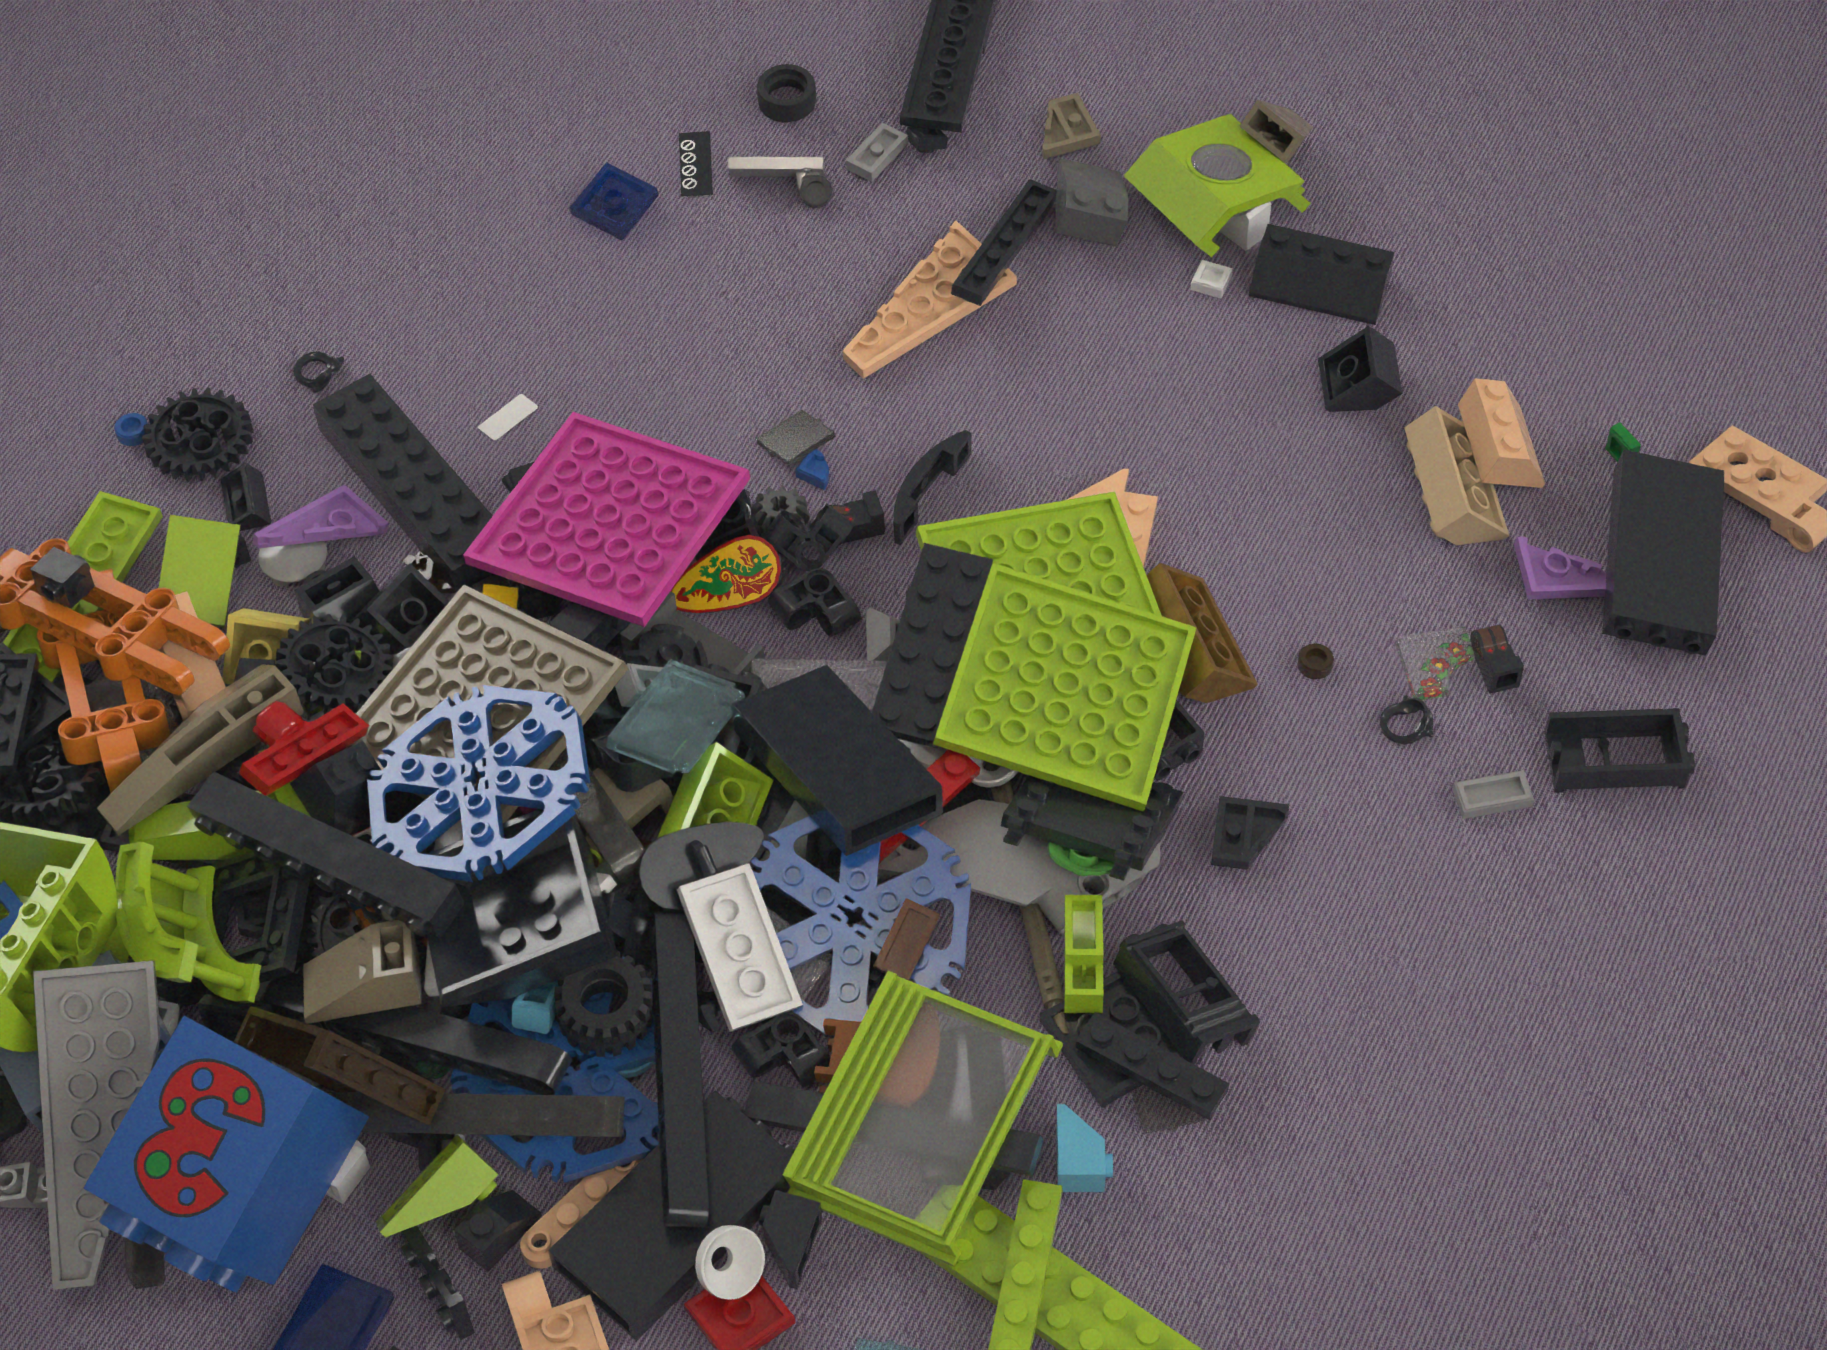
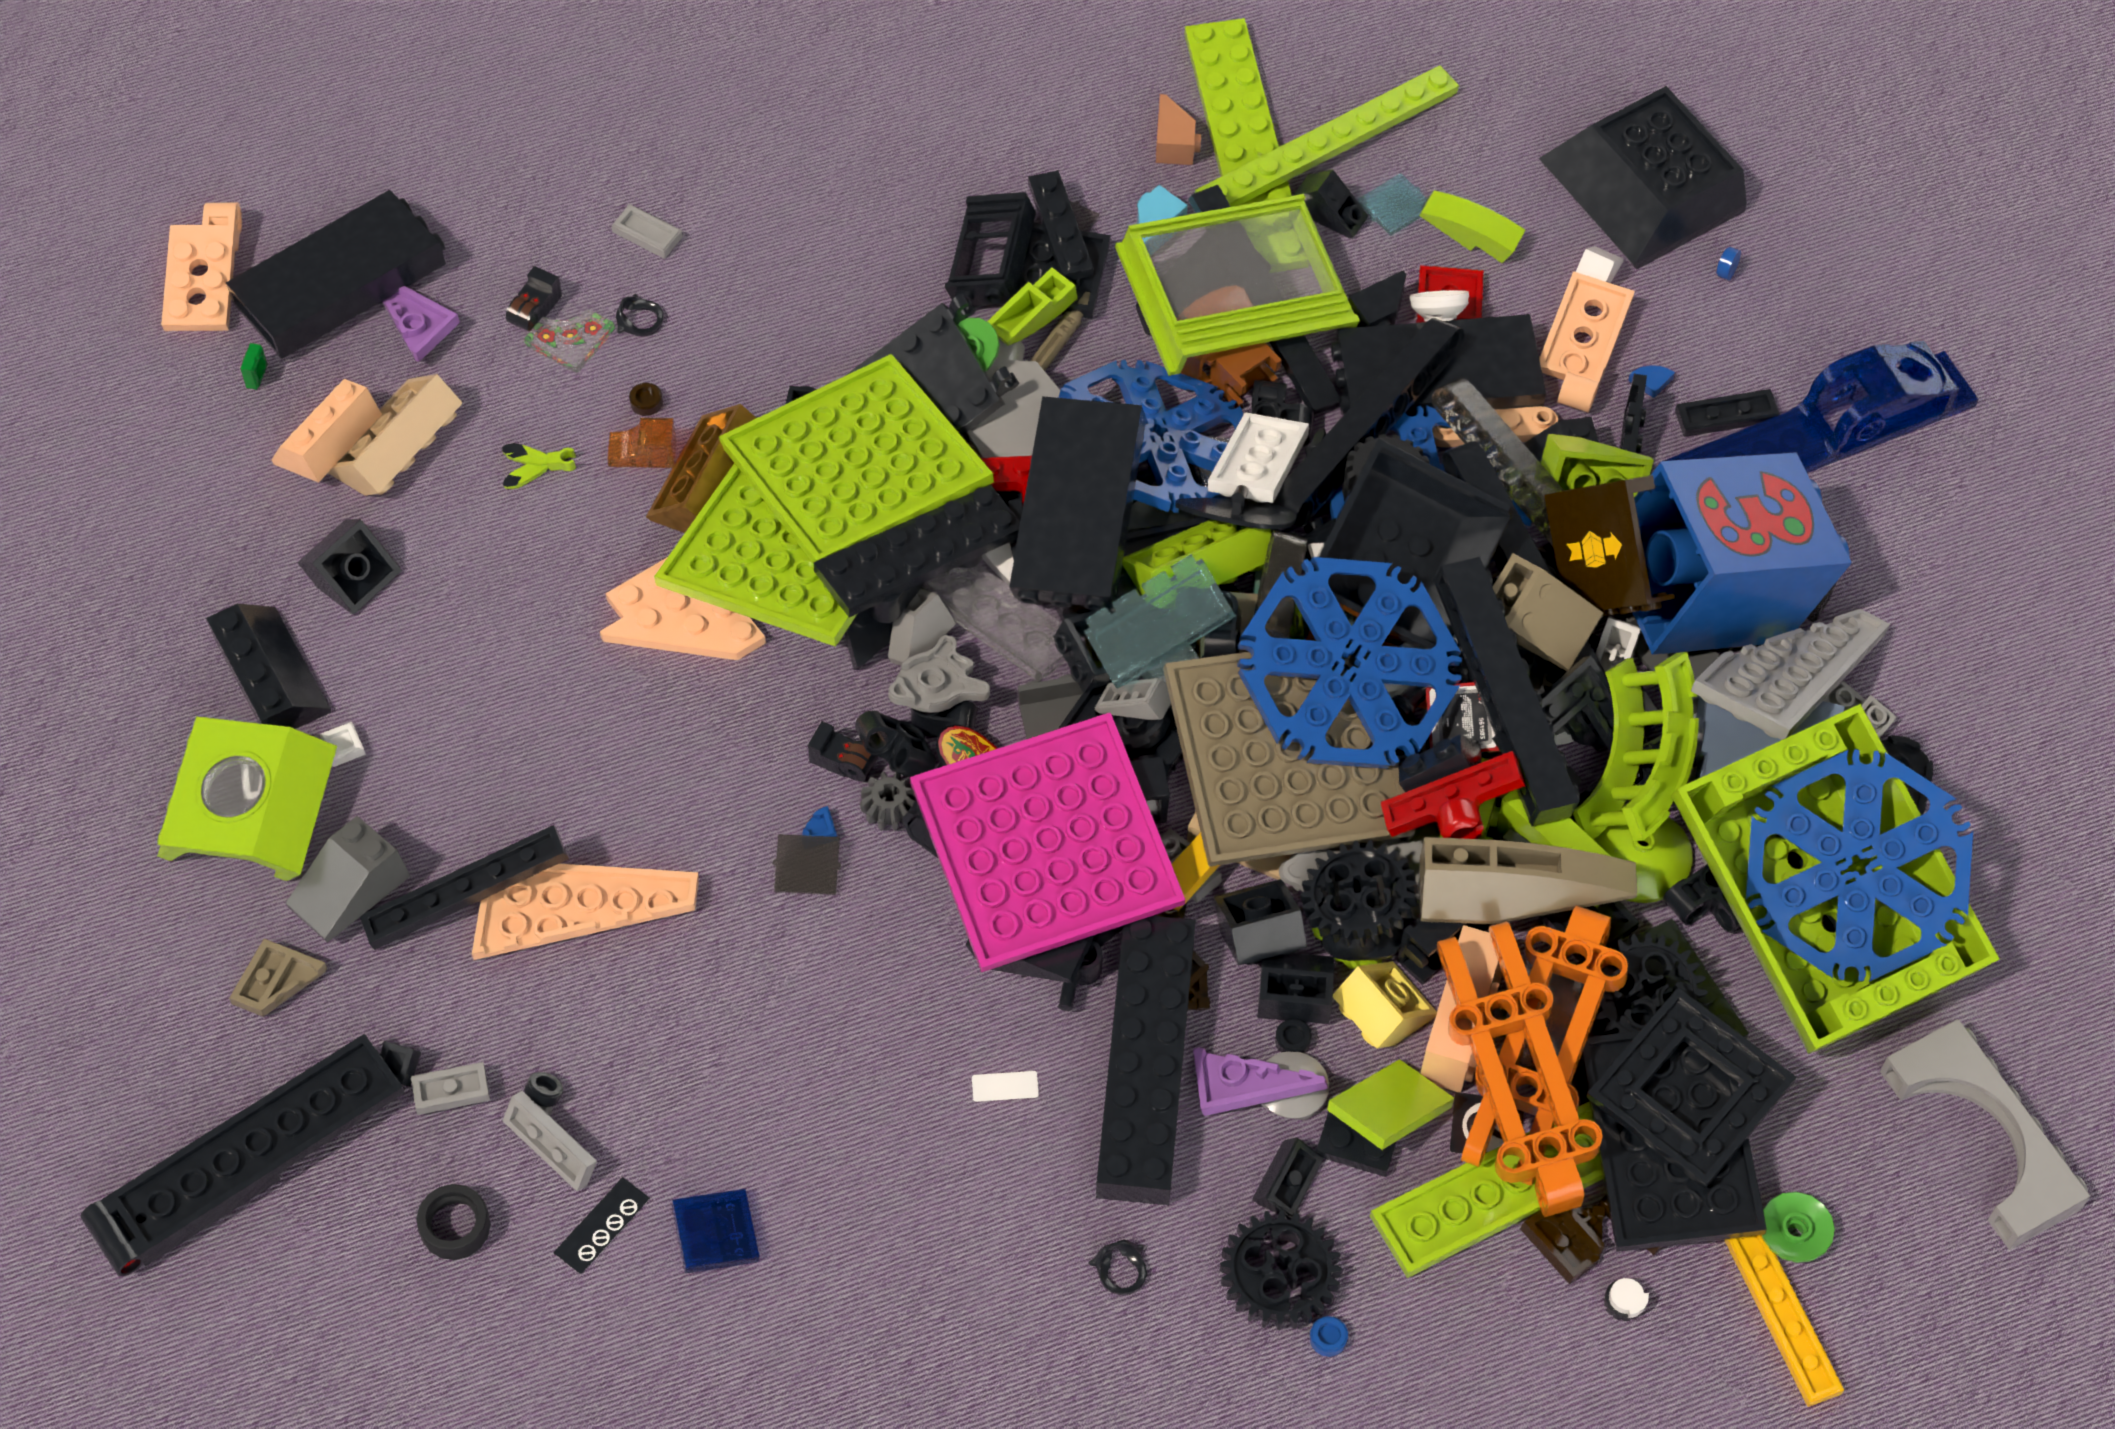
camera: 140 degrees left, 5 degrees up
black brick [30,547,95,609] -> none
reddish brown tile [873,898,940,981] -> none
black slope [893,430,972,545] -> none
black wing [1211,796,1290,870] -> none
dark tan slope [1240,100,1313,163] -> none
black door [1544,708,1695,793] -> none
none -> lime piece [502,443,576,489]
none -> clear orange arch [607,418,677,468]
none -> light grey tile [888,635,990,713]
none -> nougat slope [1156,94,1201,165]
none -> black slope [1293,169,1368,238]

